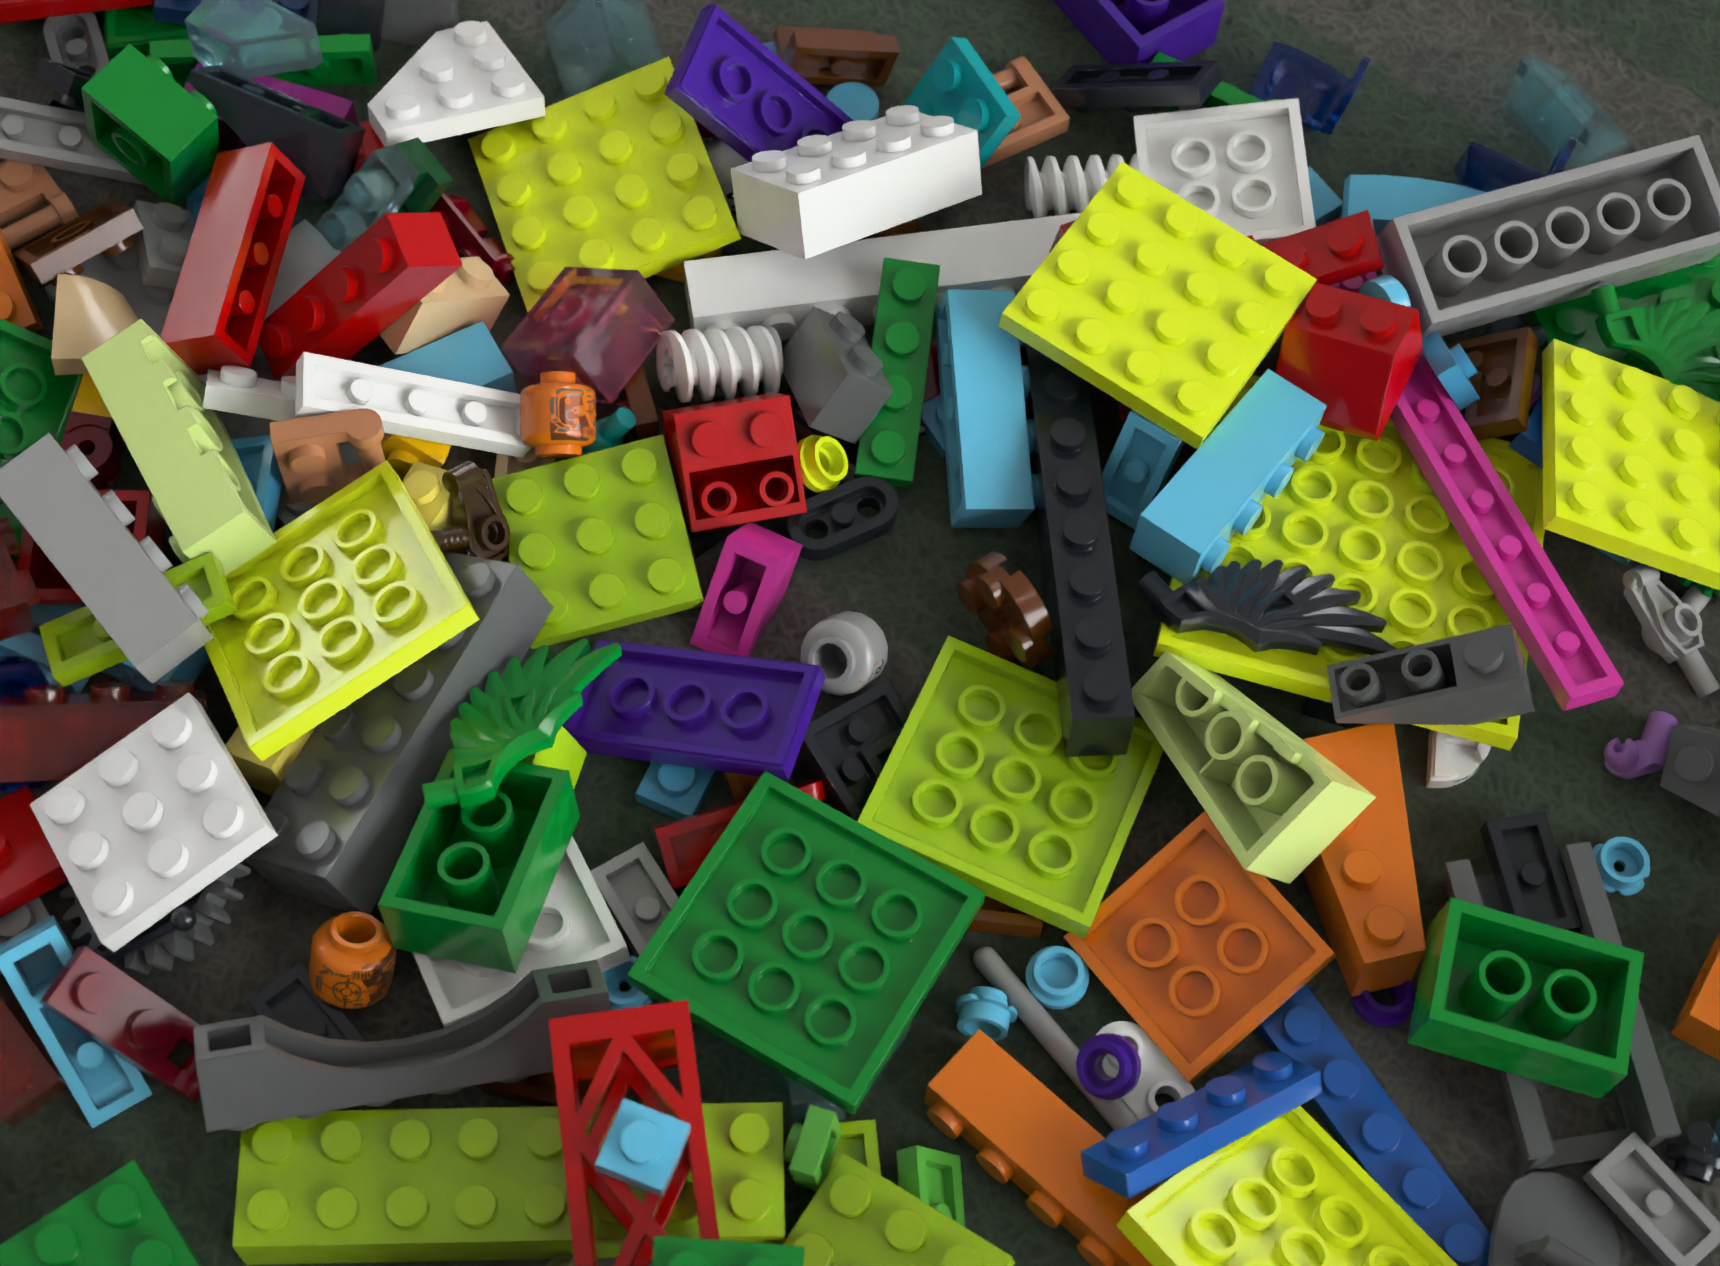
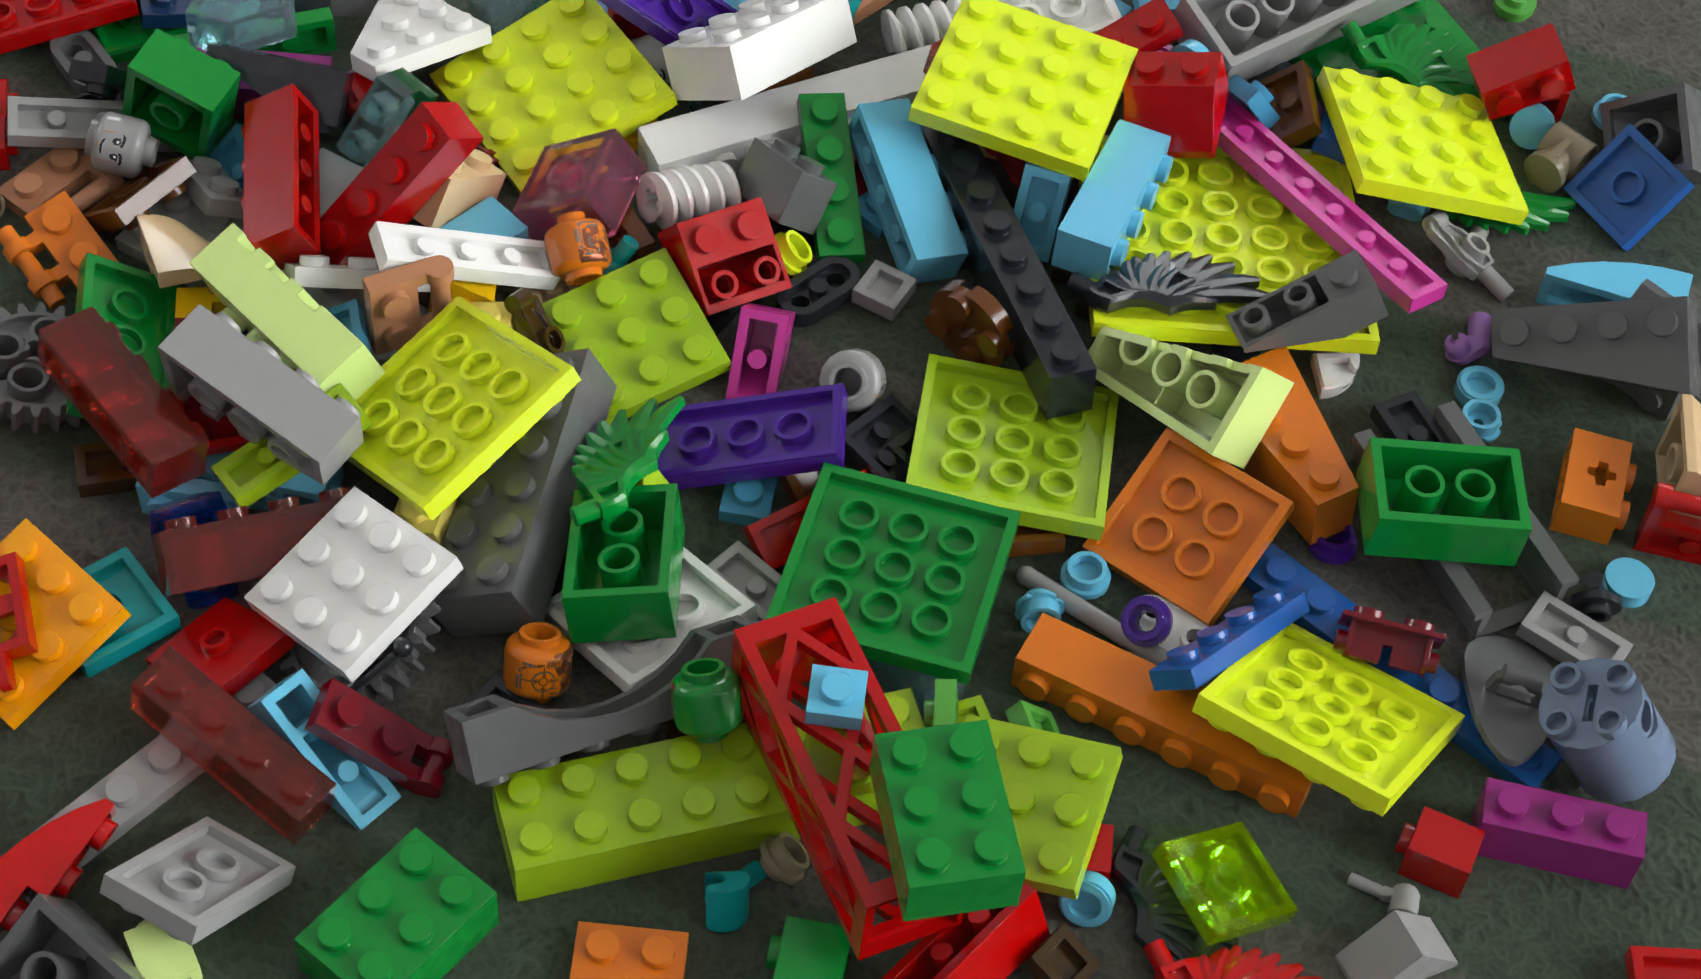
camera: 15 degrees left, 10 degrees down
none -> light grey head [84,111,159,178]
none -> green head [670,657,745,743]
none -> light grey plate [851,259,917,322]
none -> dark red hinge [1333,606,1447,677]
none -> medium azure tile [1454,365,1505,406]

